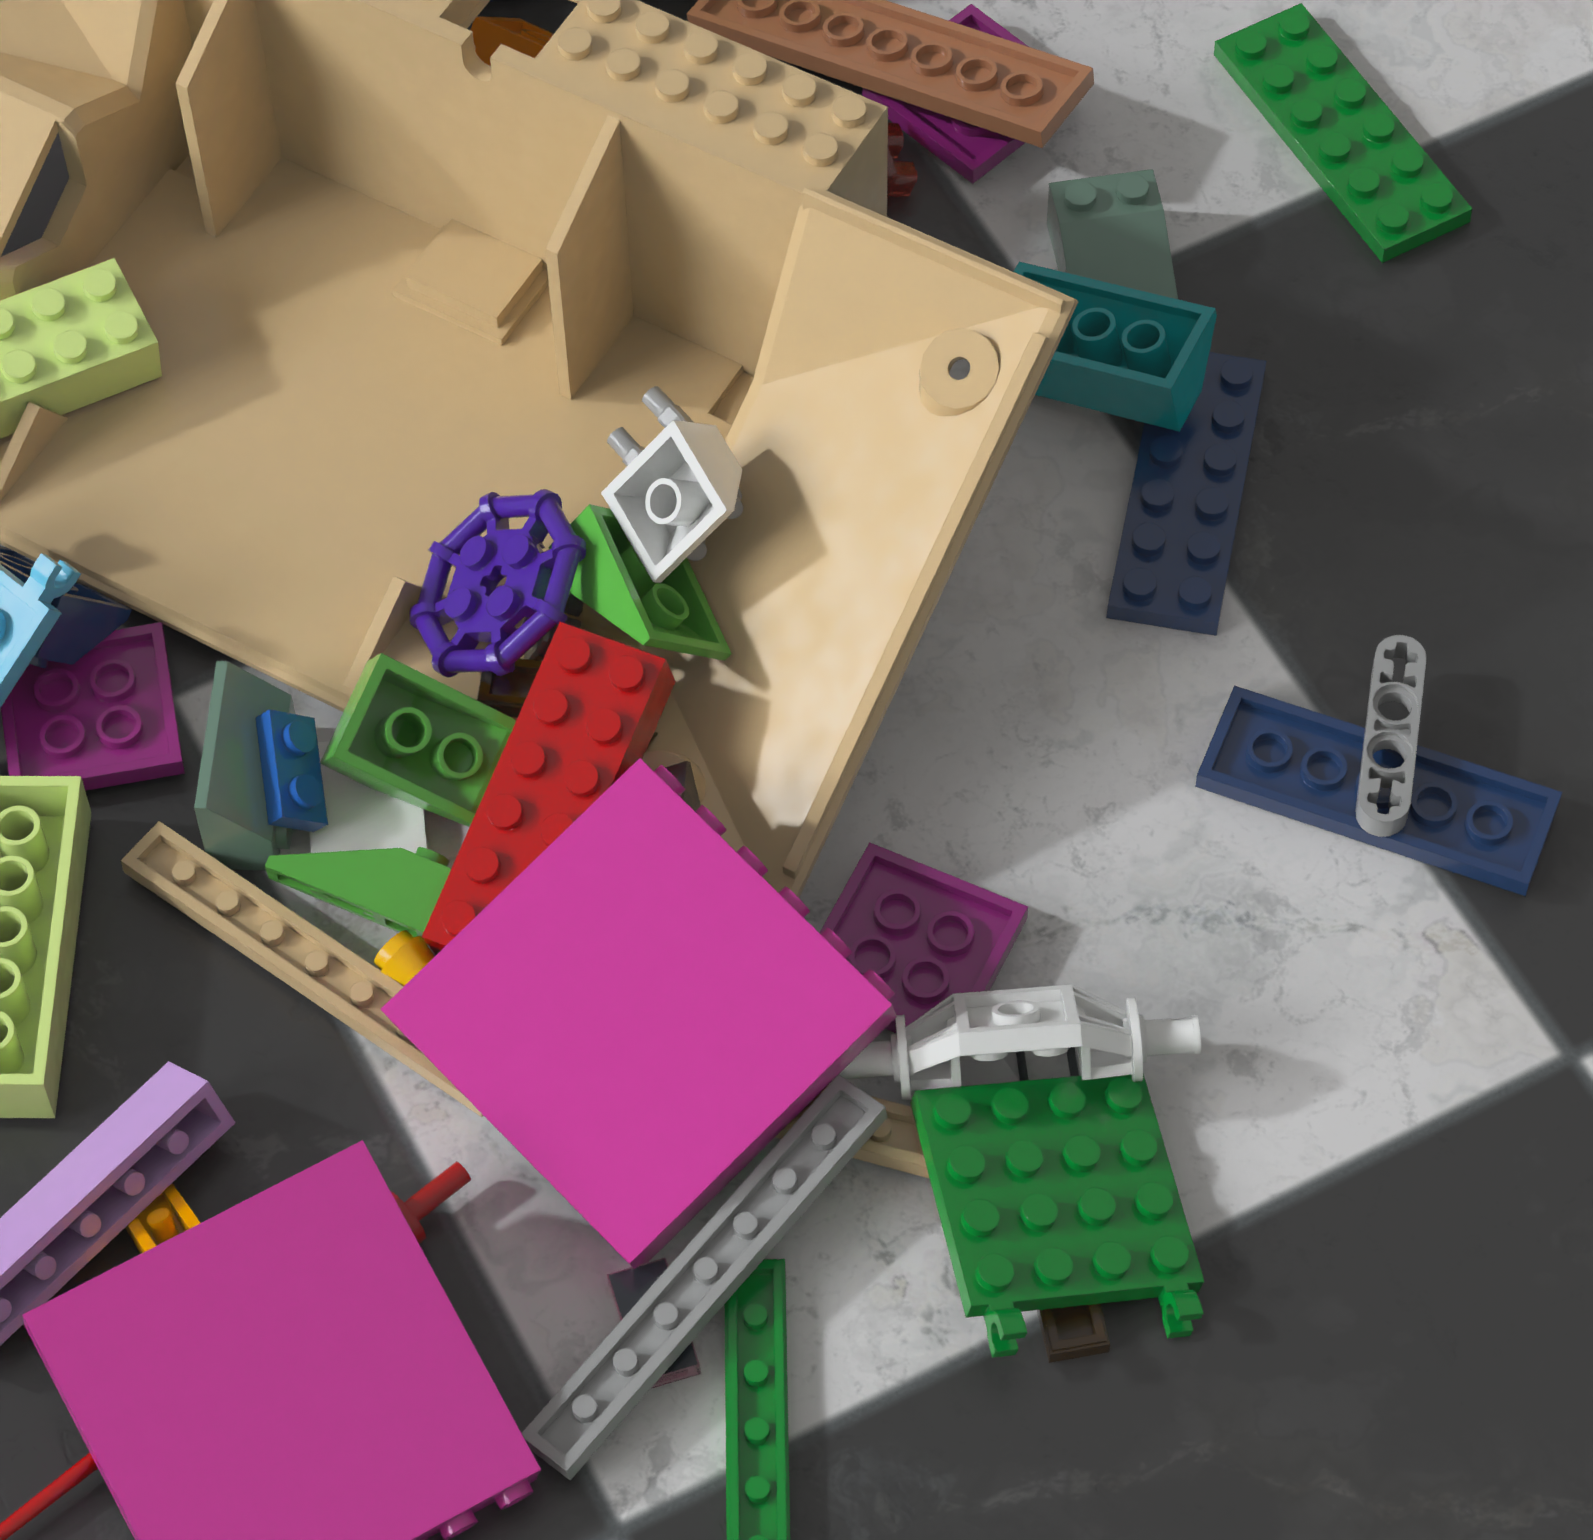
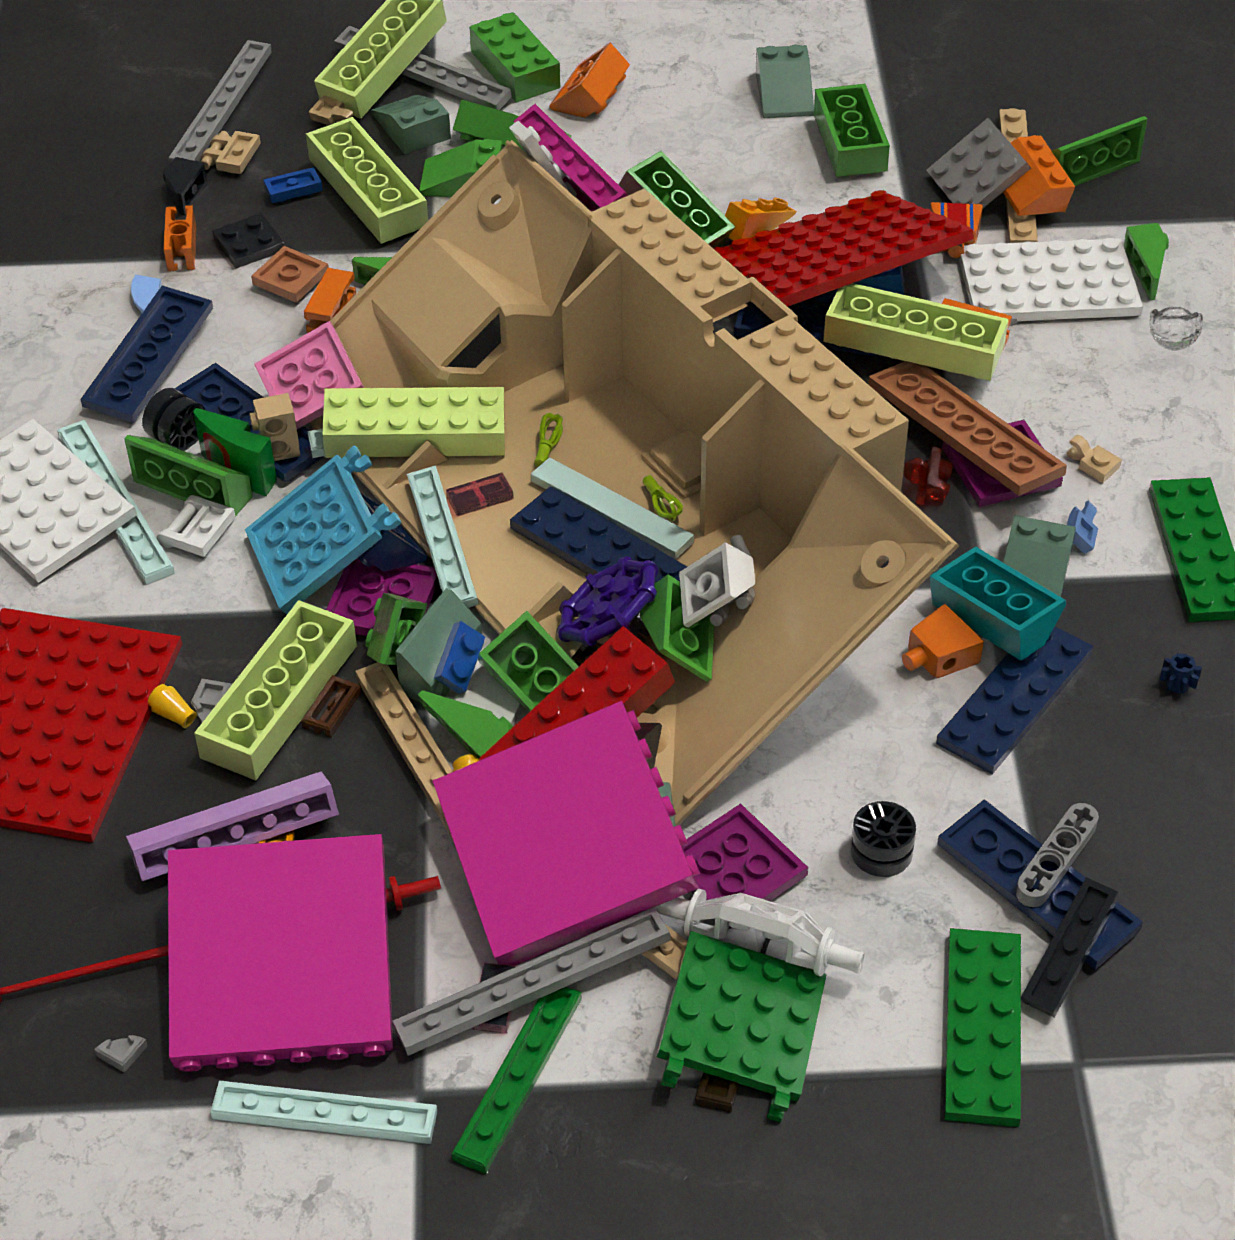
camera: 25 degrees right, 10 degrees down
none -> reddish brown tile [301,675,362,738]
none -> bright green slope [365,593,427,665]
none -> light aqua tile [407,465,479,608]
none -> clear pink tile [446,472,514,516]
none -> dark blue plate [510,486,687,583]
none -> light aqua tile [531,457,694,560]
none -> lime piece [534,413,563,467]
none -> lime piece [643,475,683,522]
none -> black wheel [851,801,916,877]
none -> orange torso [902,604,984,678]
none -> green plate [944,928,1021,1127]
none -> black plate [1021,877,1119,1018]
none -> tan plate [1067,435,1122,483]
none -> medium blue plate [1067,500,1098,554]
none -> dark blue gear [1159,653,1202,694]

